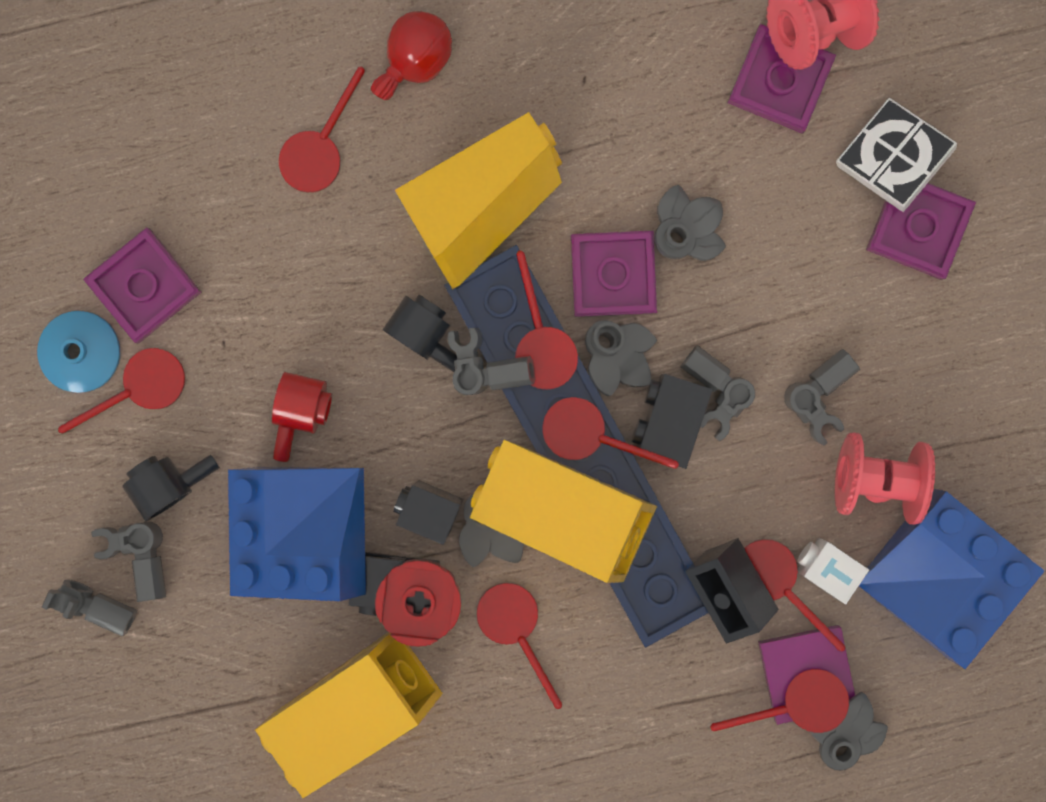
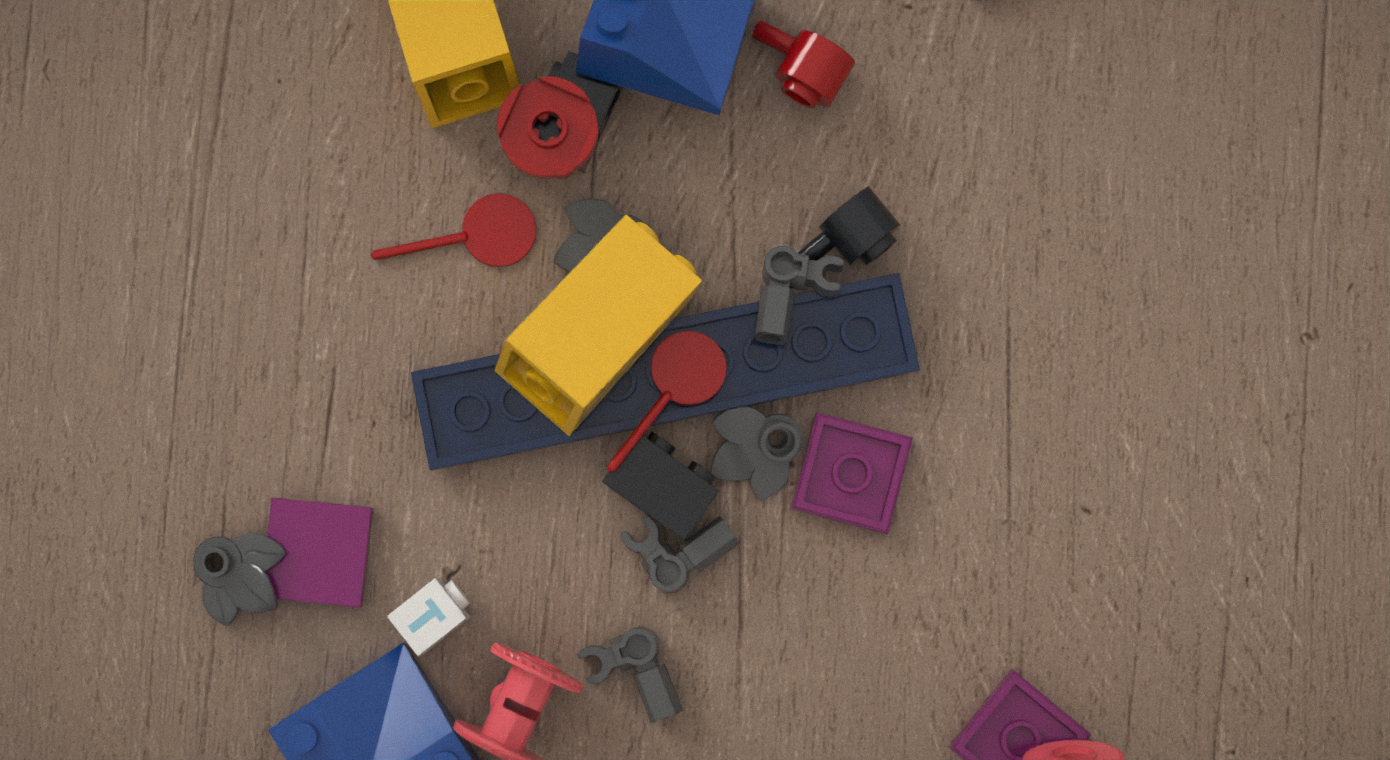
camera: 105 degrees right, 5 degrees down
red piece [279,67,365,193] -> none
red hair [370,11,452,100] -> none
black brick [393,480,464,545] -> none
yellow slope [395,112,562,289] -> none
red piece [515,250,578,389] -> none
dark grey plate [654,185,726,261] -> none
black brick [685,538,779,644] -> none
red piece [710,669,849,733] -> none
red piece [744,539,846,652] -> none

